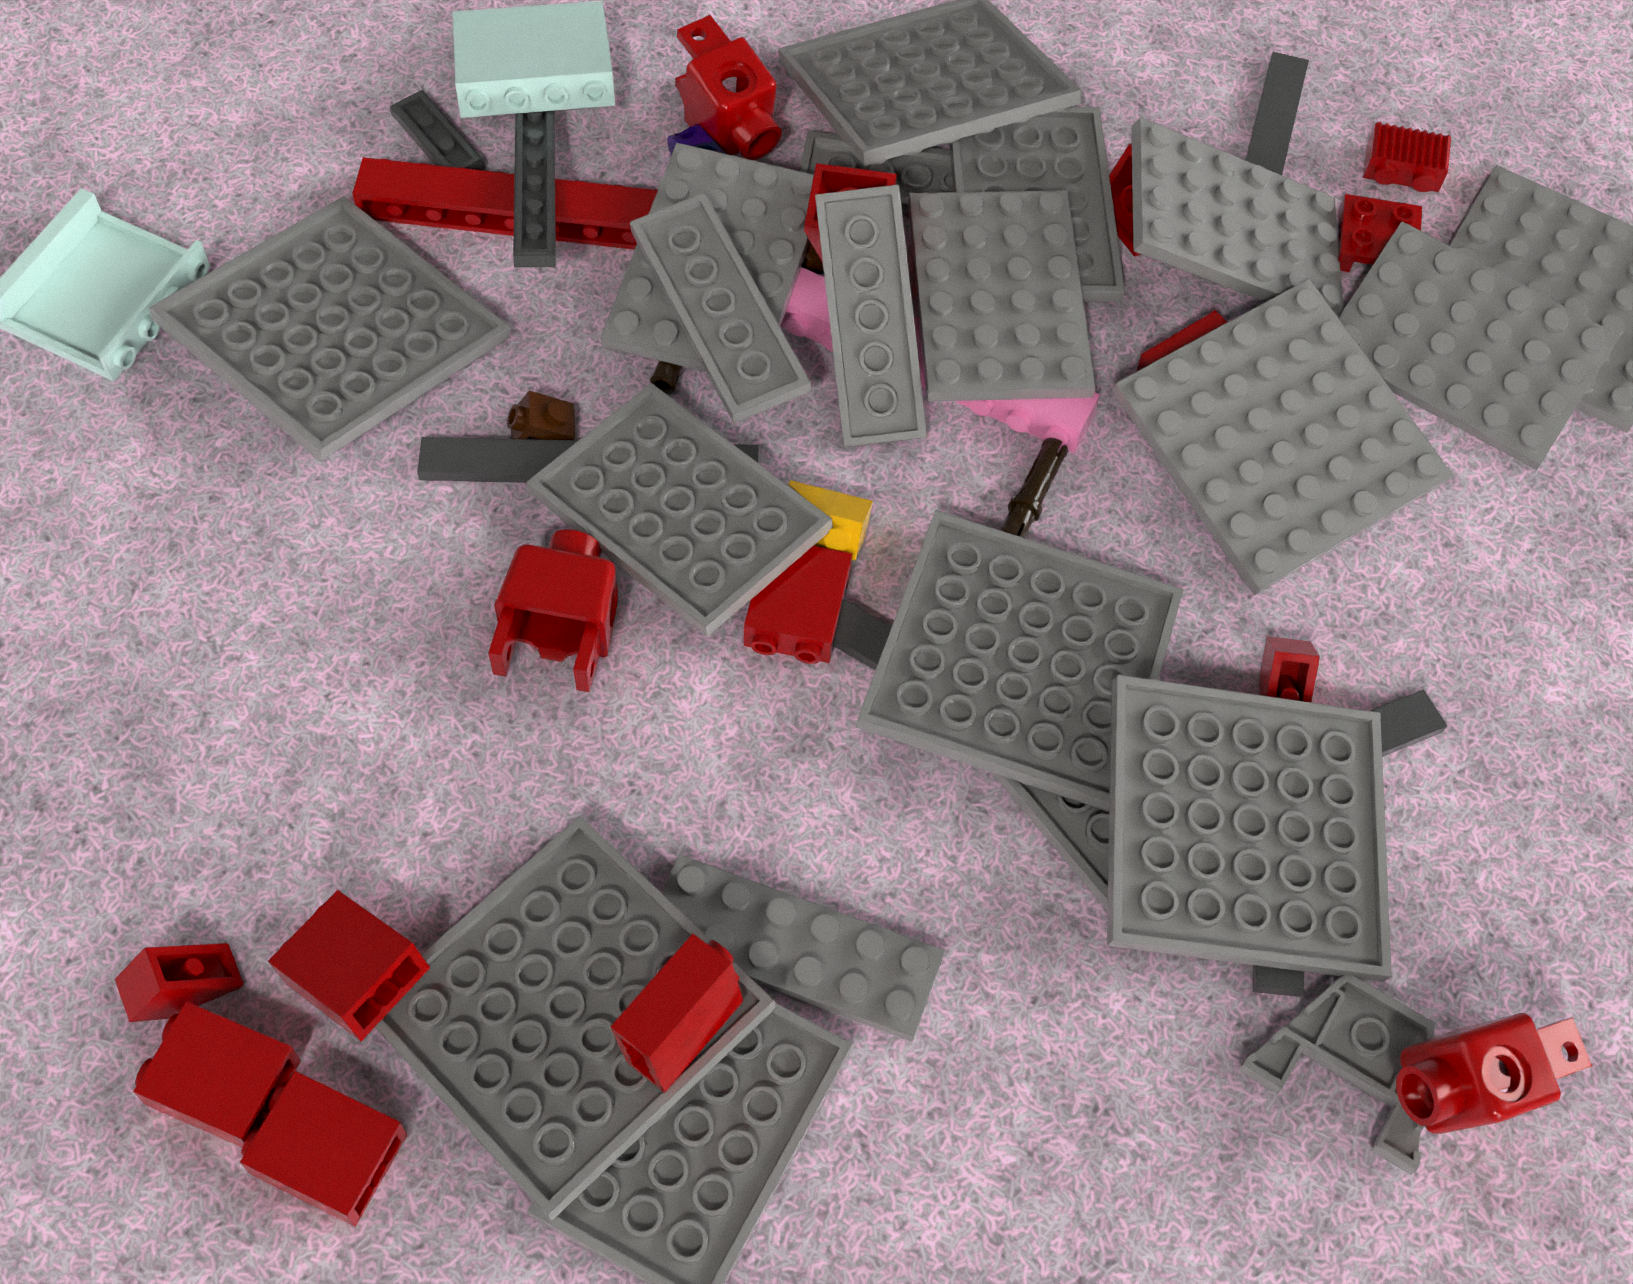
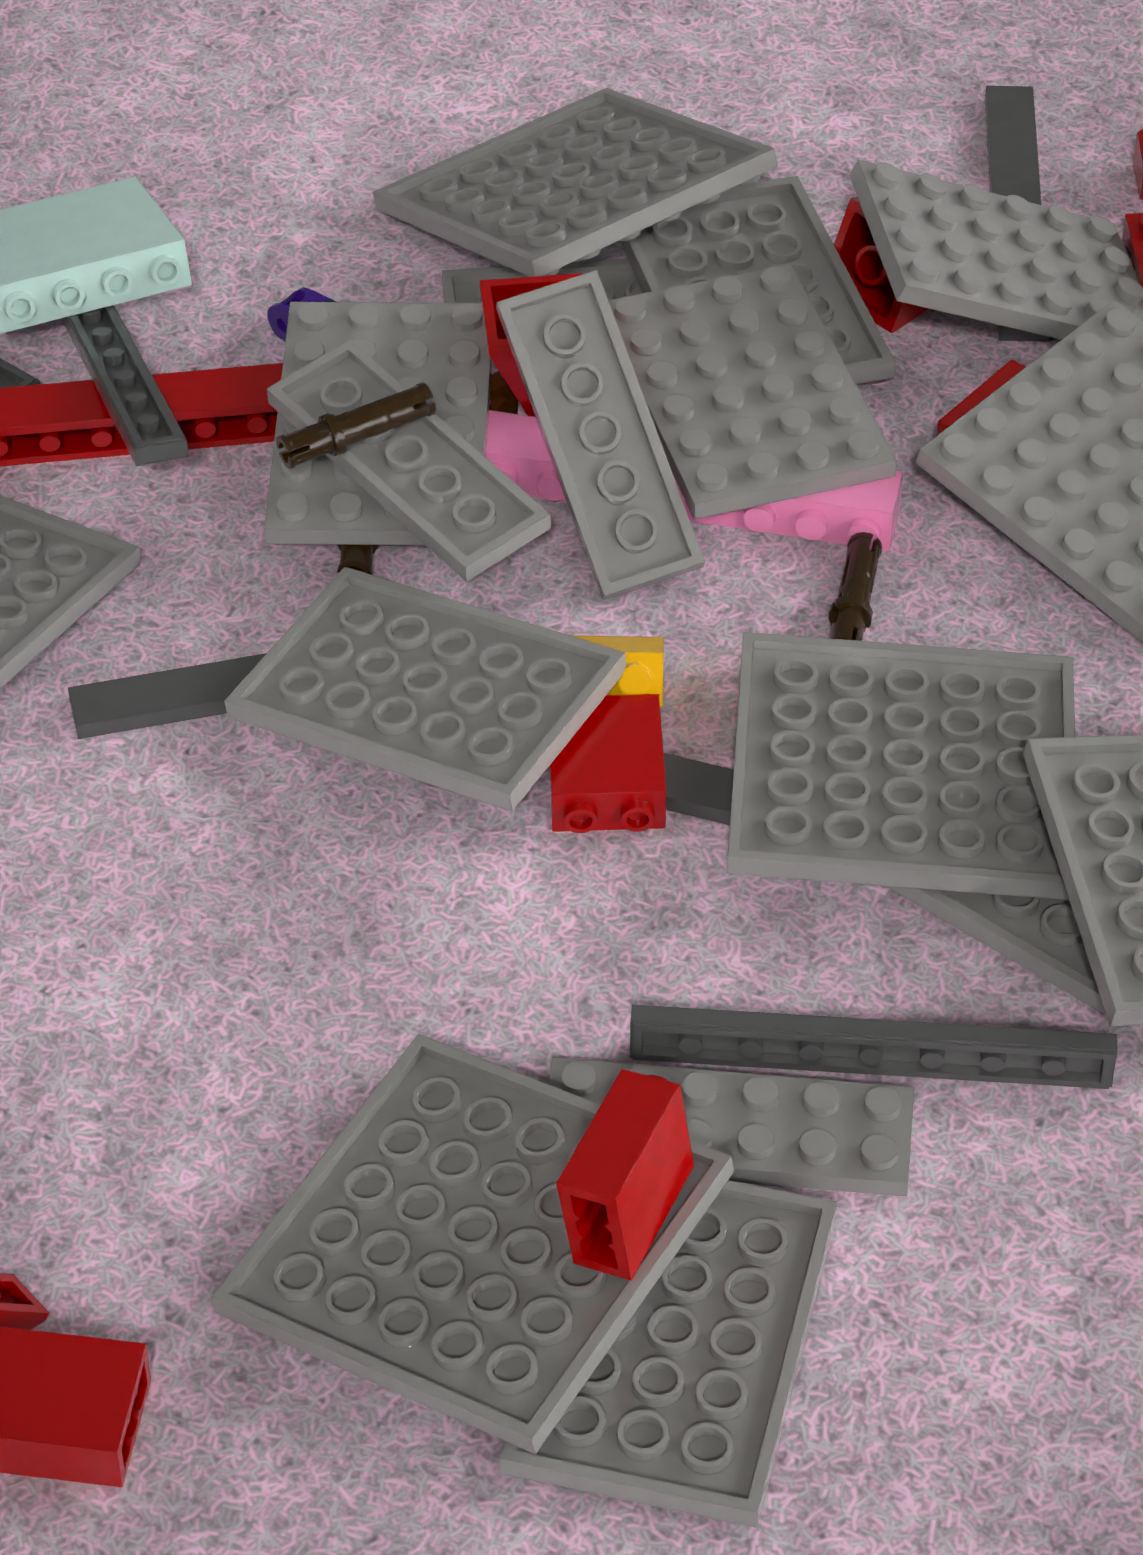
camera: 10 degrees left, 15 degrees down
red brick [240,1071,407,1227] -> none
red brick [268,889,430,1042] -> none
red piece [488,529,618,692] -> none
reddish brown bracket [507,390,575,440] -> none
red piece [675,15,782,160] -> none
none -> dark brown pin [276,382,436,469]
none -> dark grey tile [630,1005,1117,1089]

